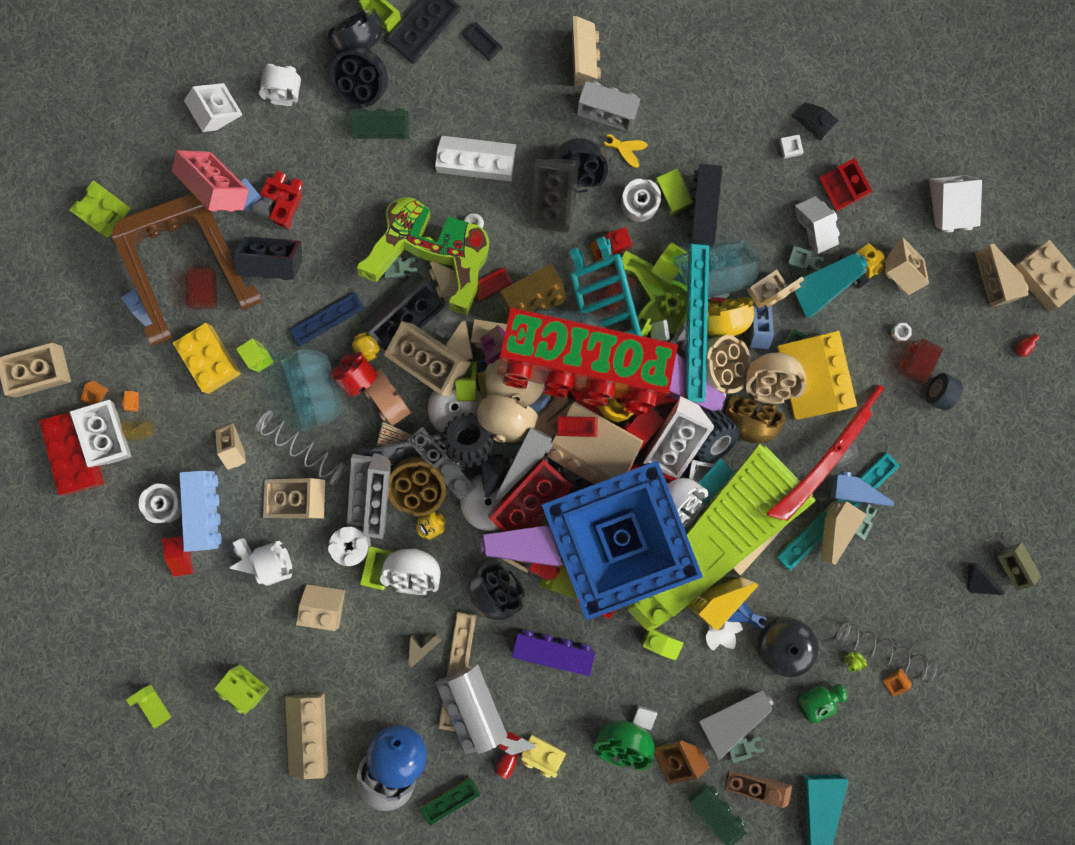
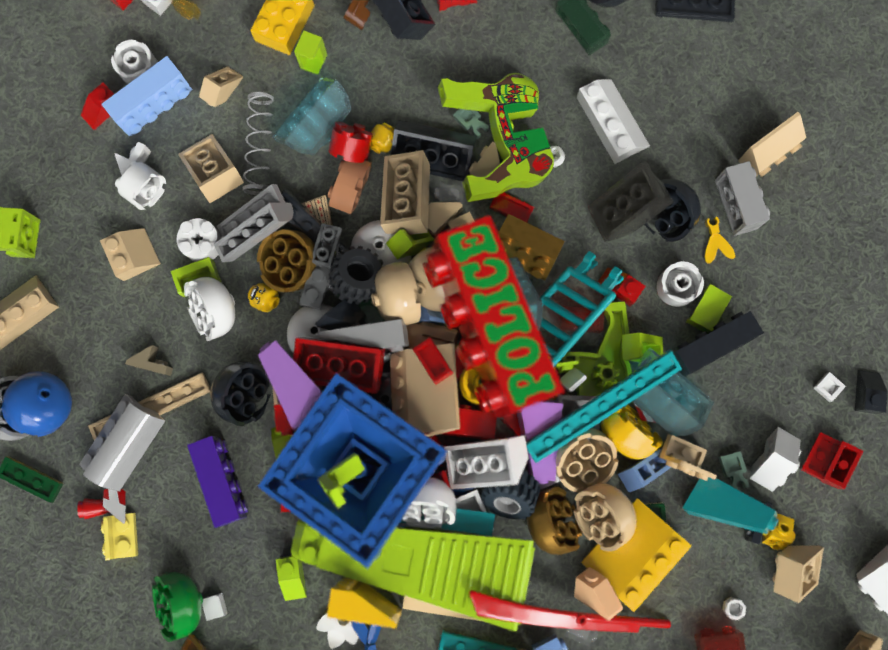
camera: 60 degrees right, 5 degrees down
dark blue tile [289,292,365,347] -> none
black tile [463,21,503,61] -> none
none -> lime bracket [318,453,364,508]
none -> light nougat slope [574,567,623,621]

